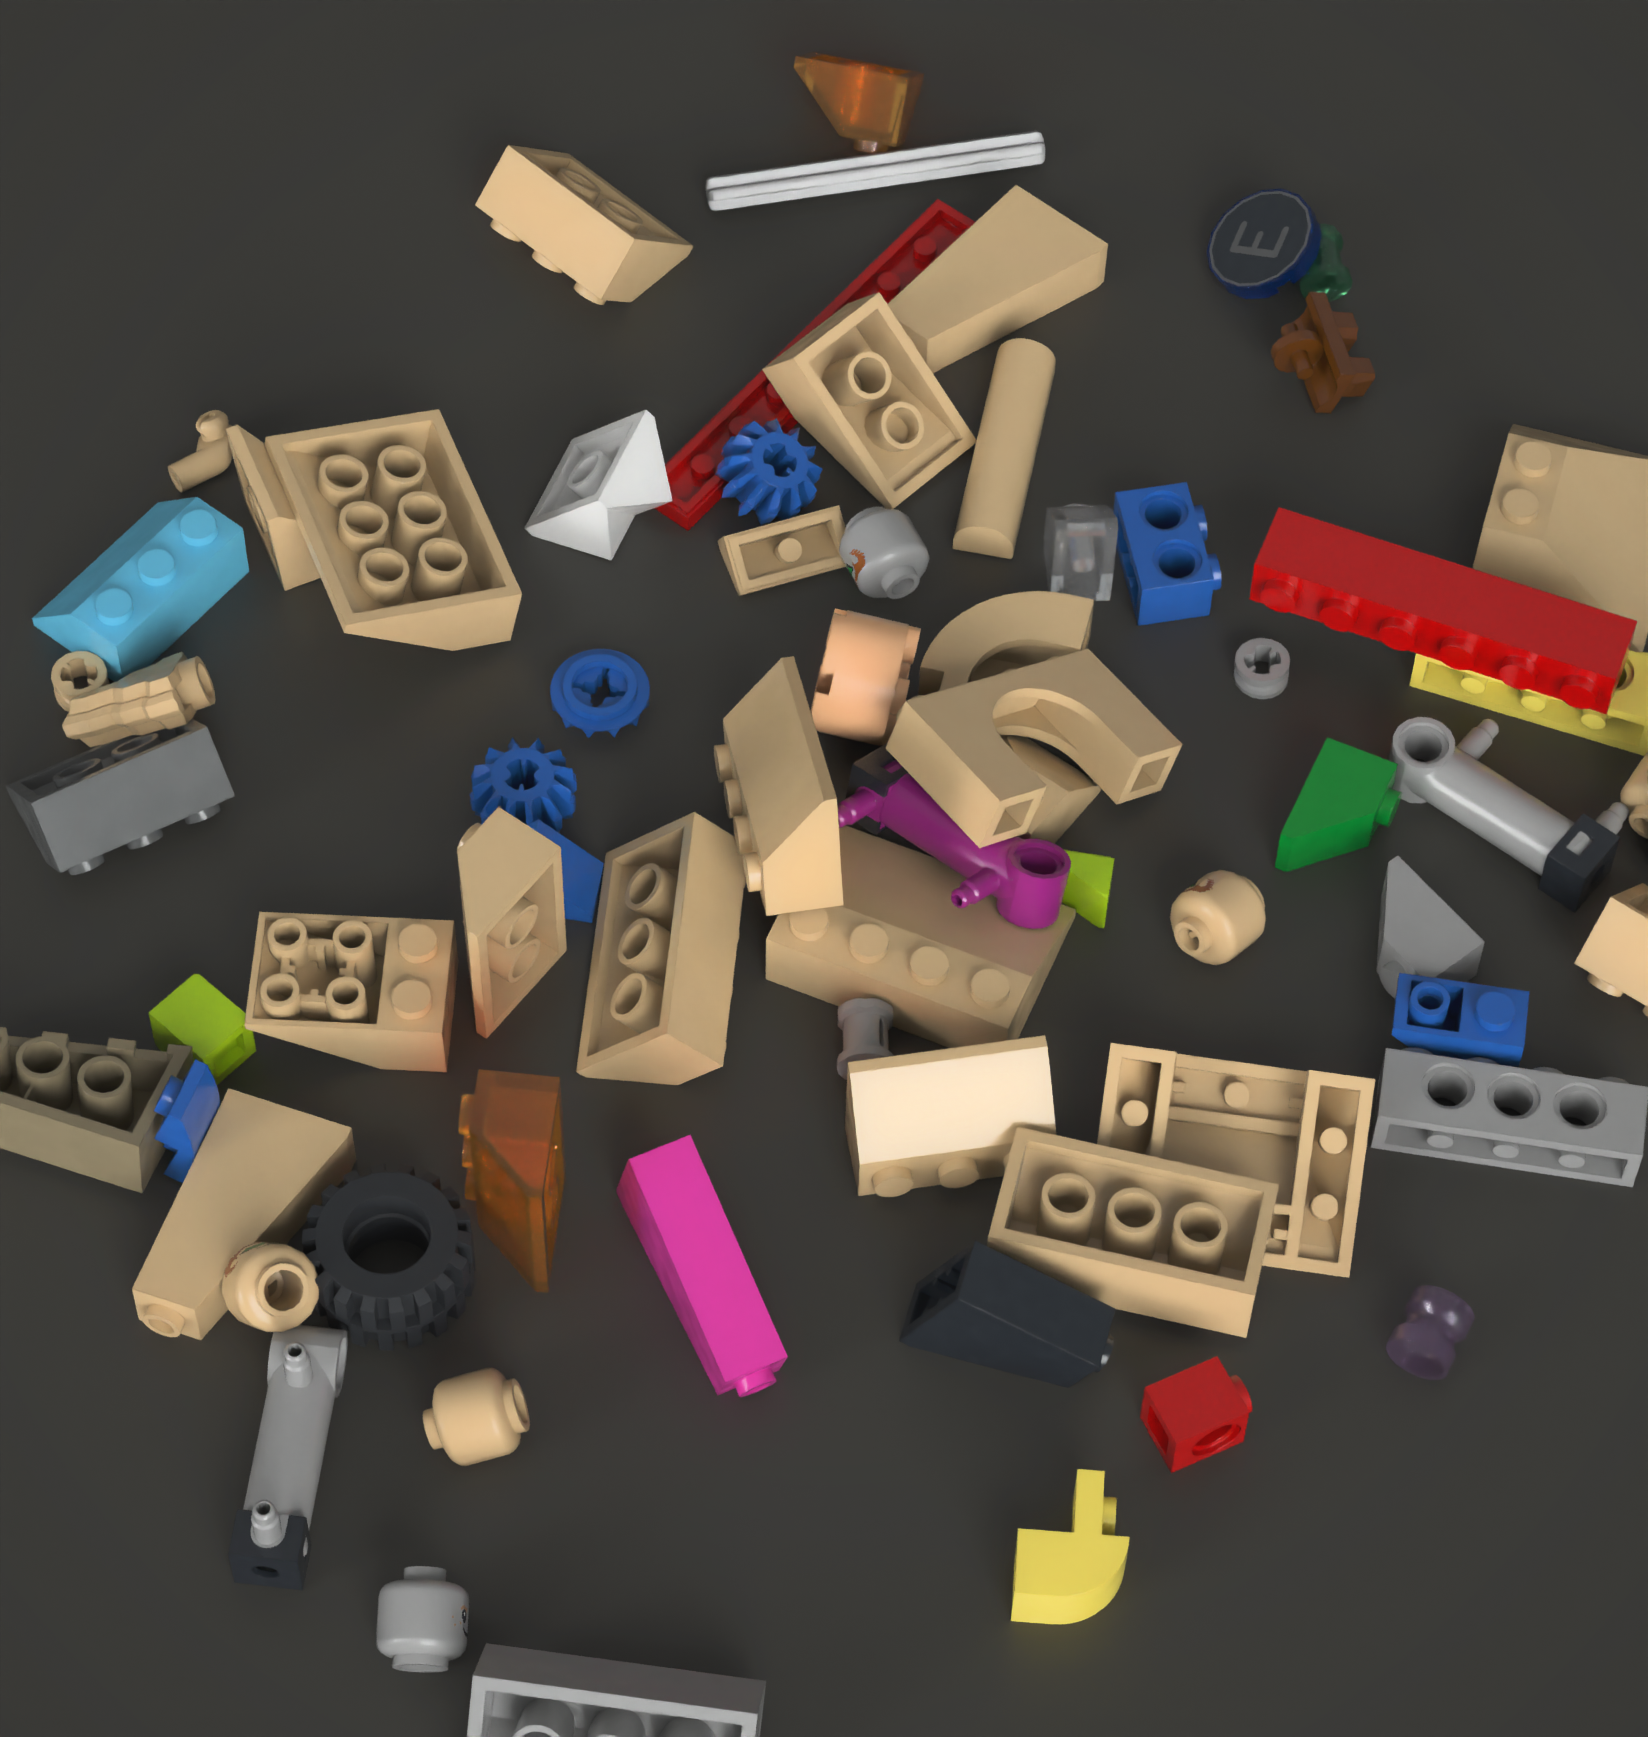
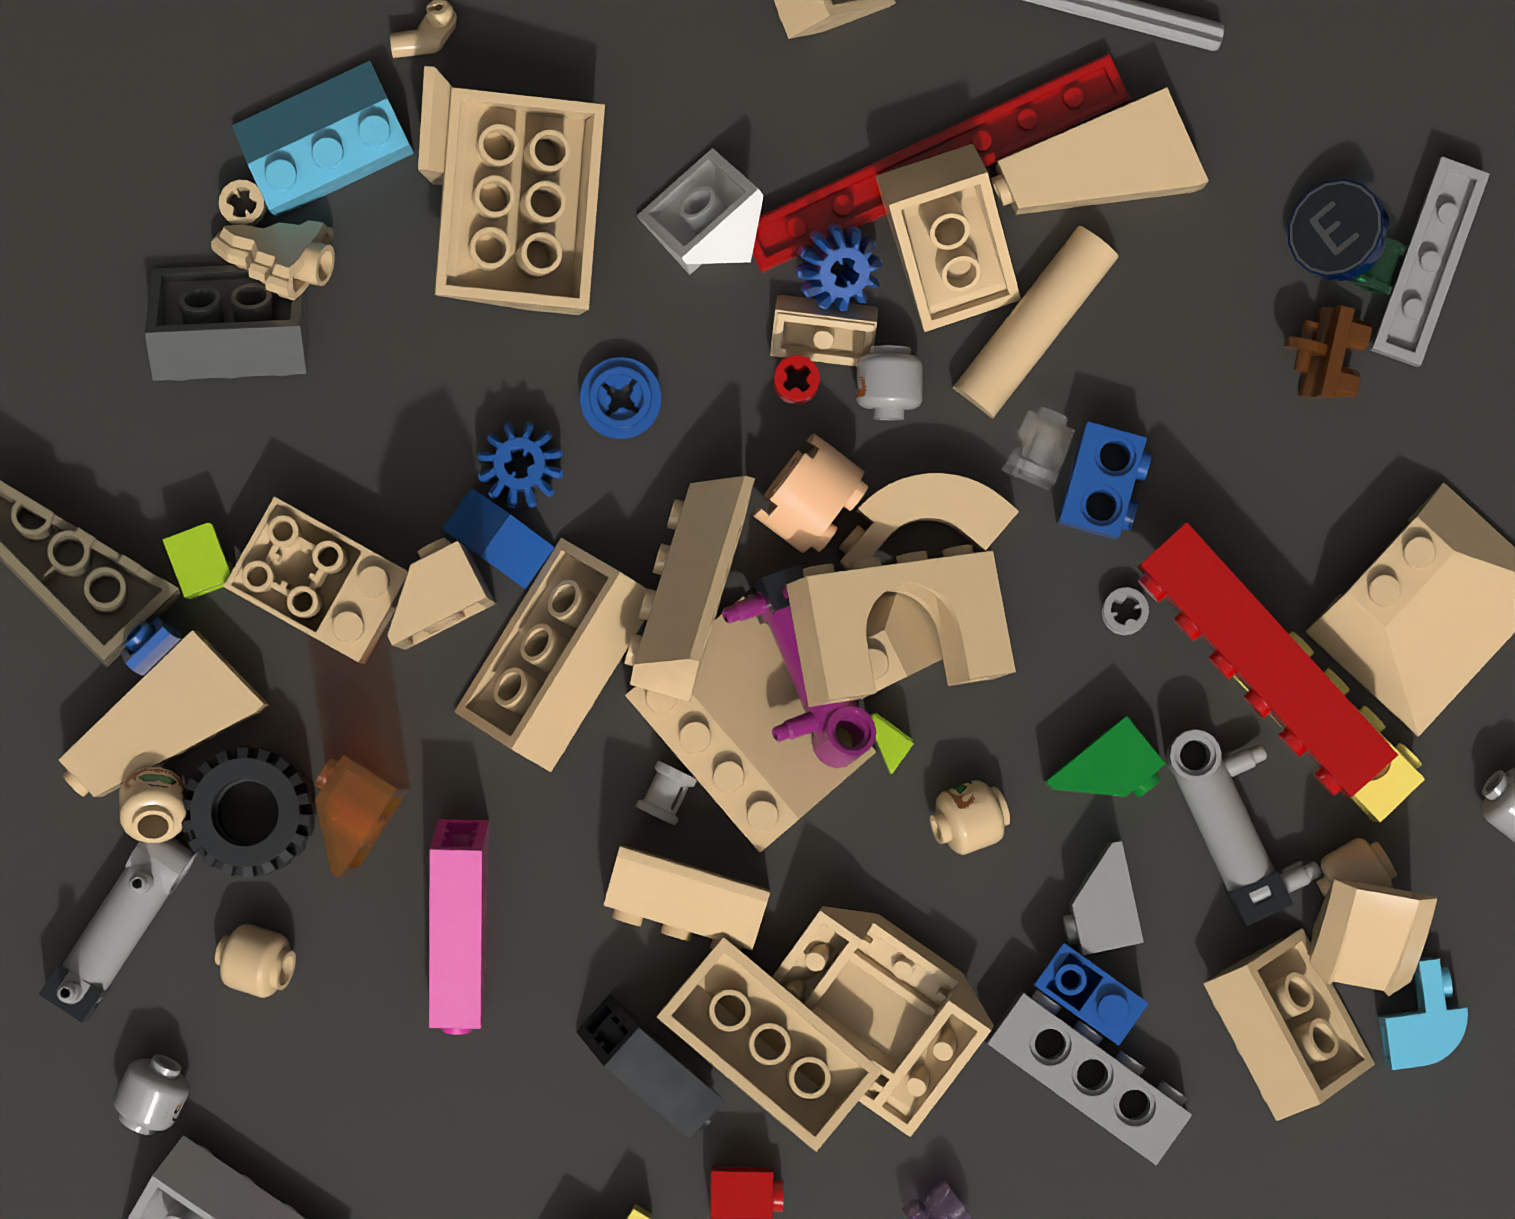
camera: 30 degrees right, 30 degrees up
none -> red bush [774,355,820,405]
none -> light grey plate [1370,156,1490,367]

